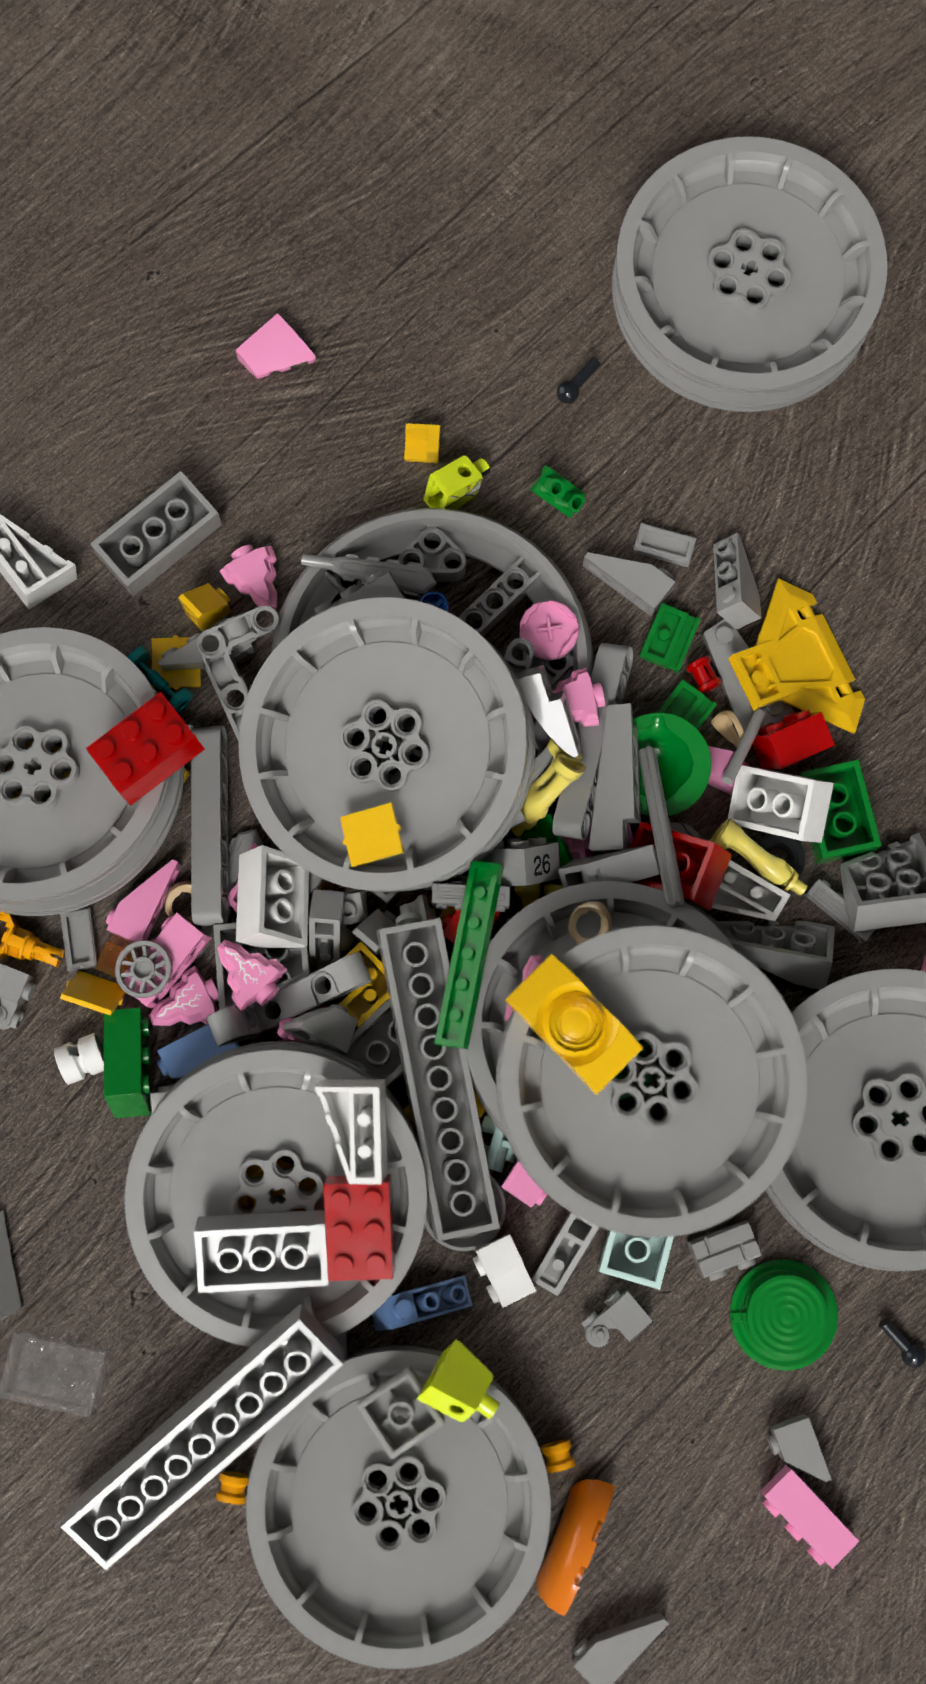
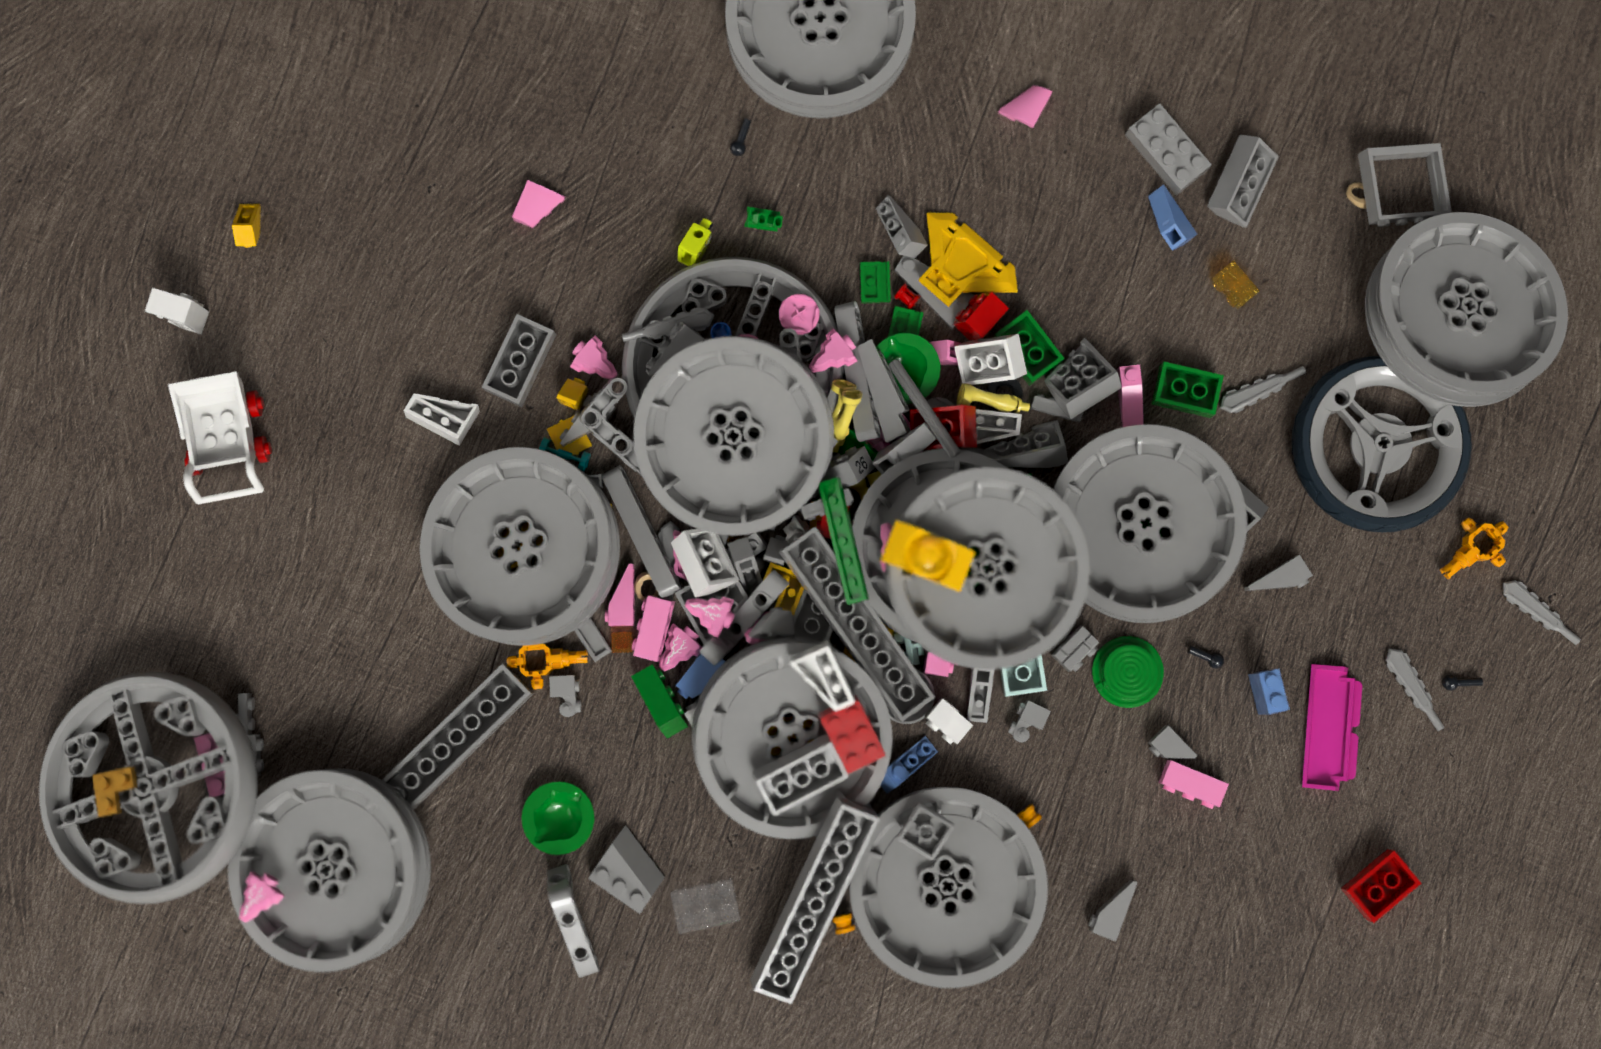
camera: 25 degrees left, 5 degrees up
white wheel [54,1032,104,1085] -> none
yellow piece [60,971,127,1016] -> none
red brick [85,692,205,806] -> none
light grey wheel [115,941,172,998] -> none
yellow piece [340,802,404,867] -> none
yellow panel [404,423,440,463] -> none
neon yellow torso [417,1339,500,1422] -> none
slope [517,665,582,757] -> none
orange brick [536,1480,615,1616] -> none
tan piece [568,901,611,944] -> none
light grey slope [582,552,675,617] -> none
light grey tile [633,523,697,568] -> none
tan piece [711,710,744,747] -> none
light grey bar [722,709,766,785] -> none

